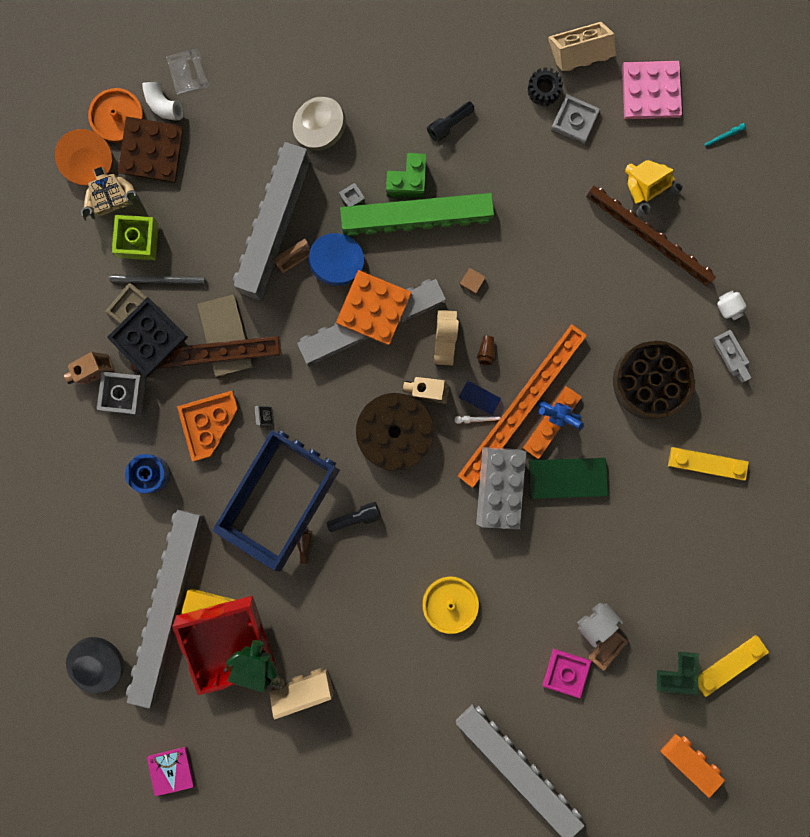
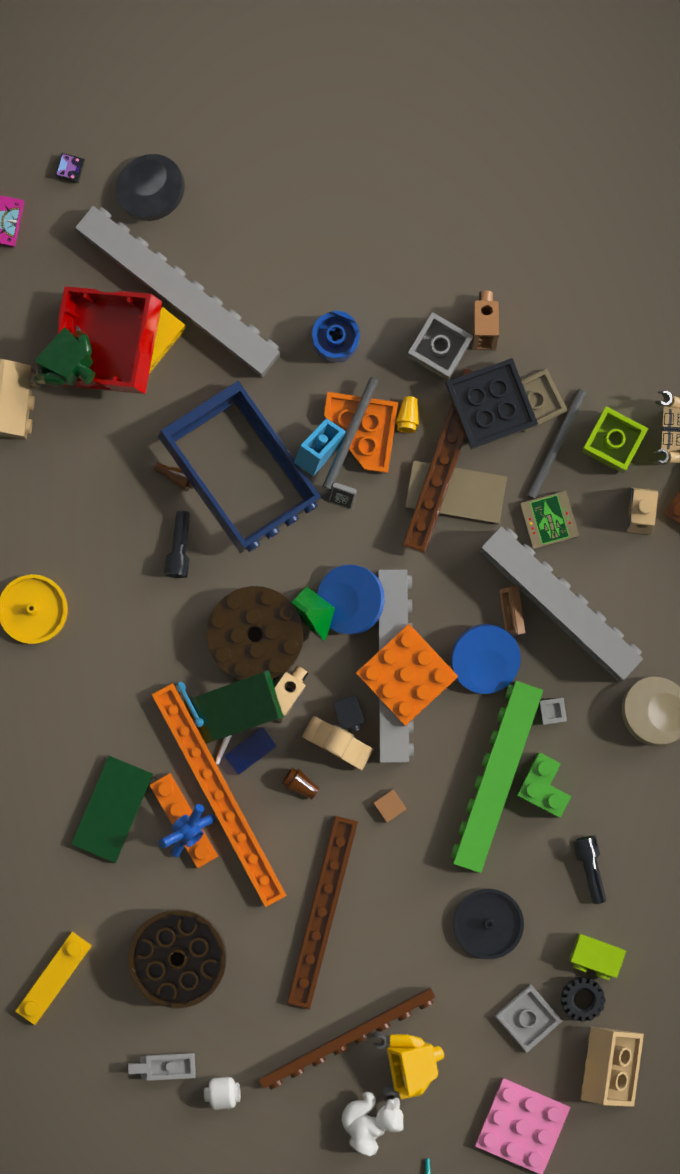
camera: 110 degrees right, 0 degrees up
light grey brick [476,447,526,529] -> none
none -> tile [55,153,85,183]
none -> dark azure hinge [176,682,204,727]
none -> dark green tile [192,671,284,744]
none -> reddish brown tile [286,816,358,1010]
none -> green slope [291,586,335,641]
none -> dark azure brick [294,418,346,476]
none -> blue piece [317,564,385,635]
none -> dark grey piece [323,377,379,490]
none -> black brick [333,695,365,733]
none -> white animal [342,1092,403,1156]
none -> yellow cone [395,396,419,433]
none -> black piece [454,889,524,959]
none -> tile [520,491,579,550]
none -> lime brick [569,933,626,980]
none -> tan torso [626,487,658,535]

